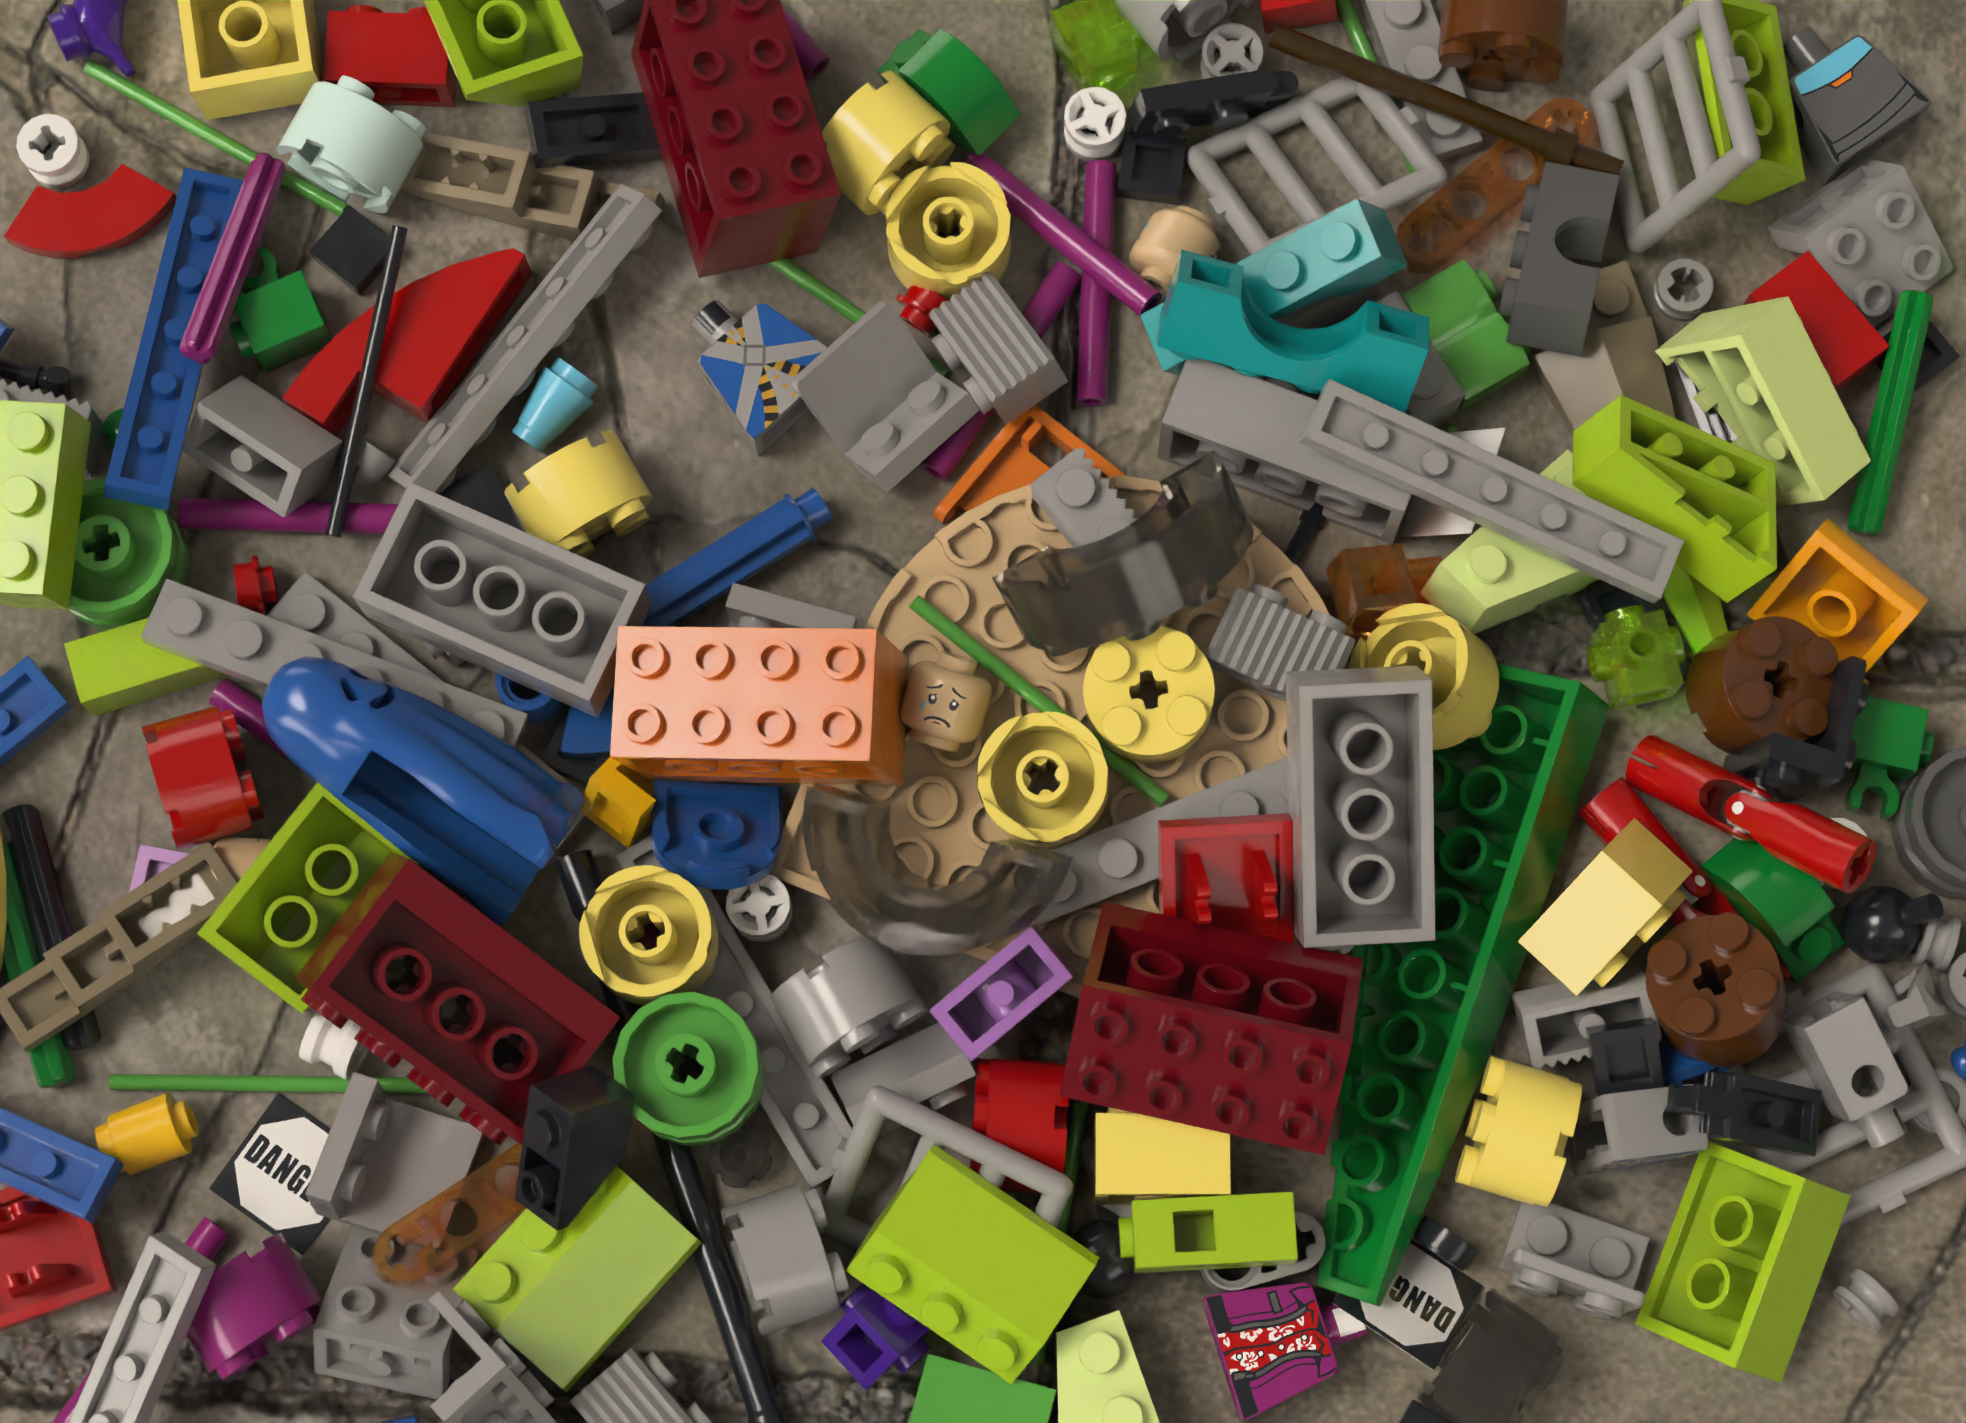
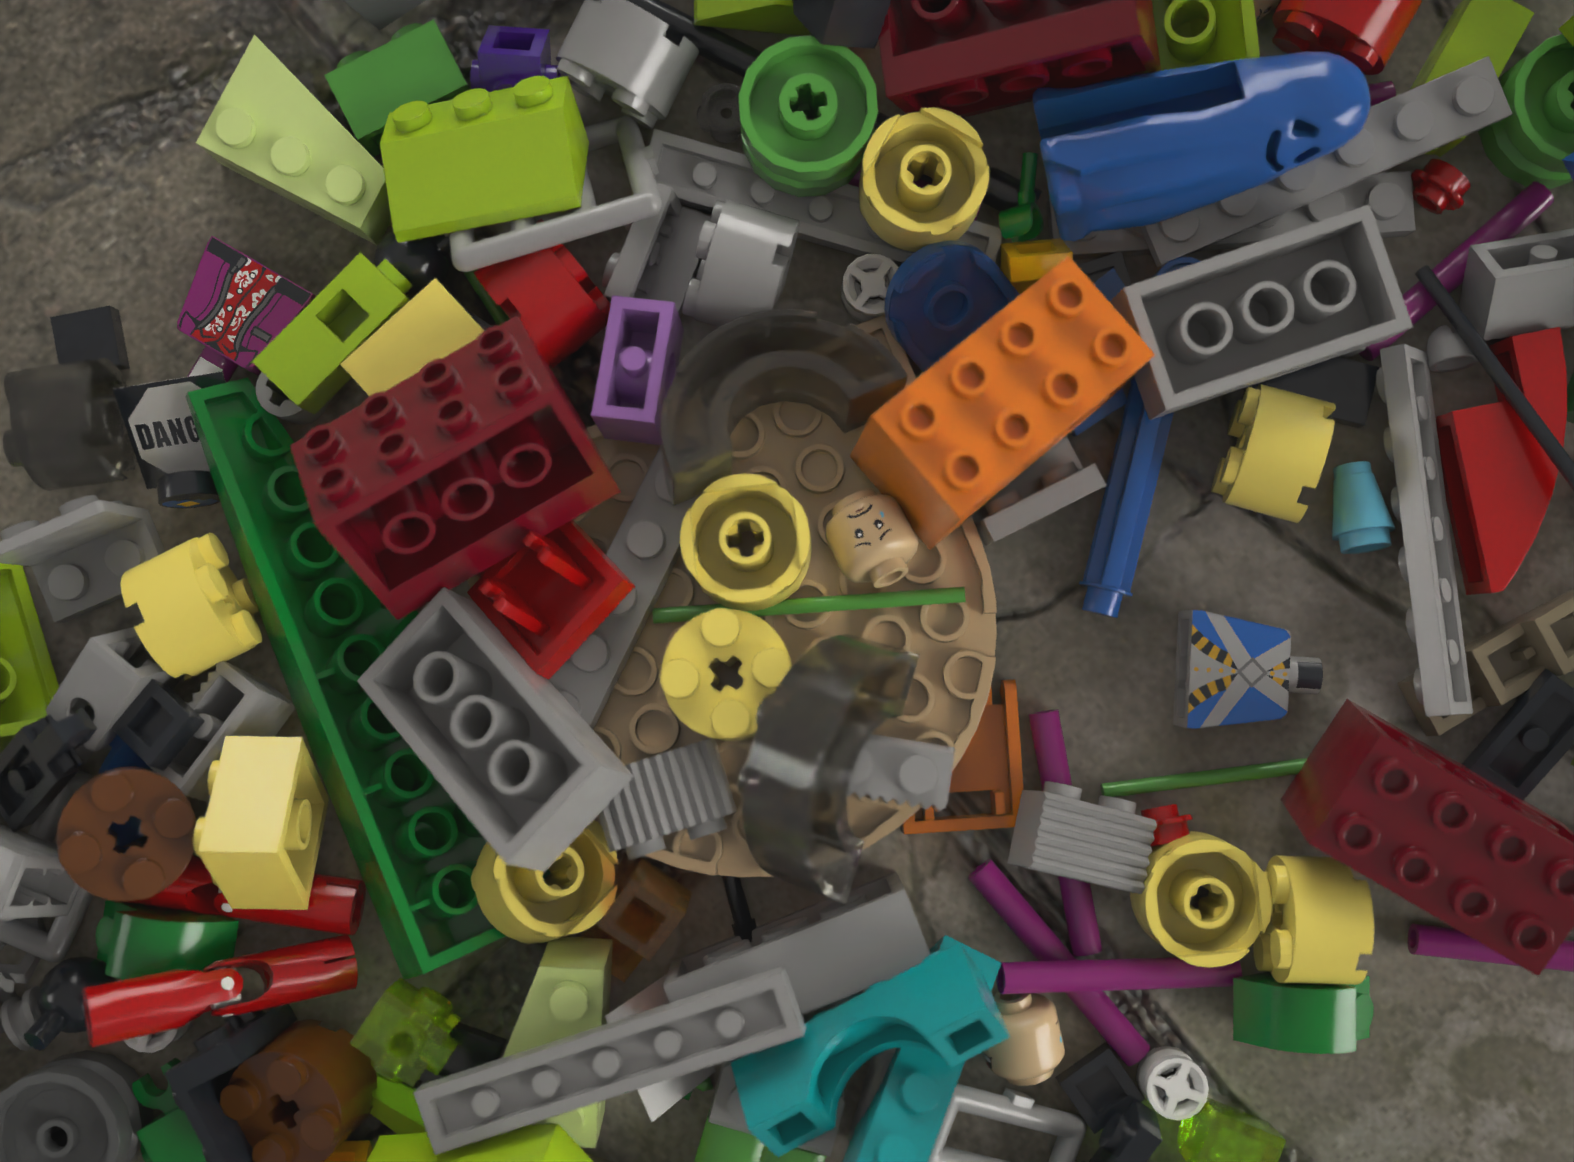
camera: 135 degrees right, 10 degrees up
light grey bracket [792,301,980,493] -> none
none -> green hand [999,152,1044,242]

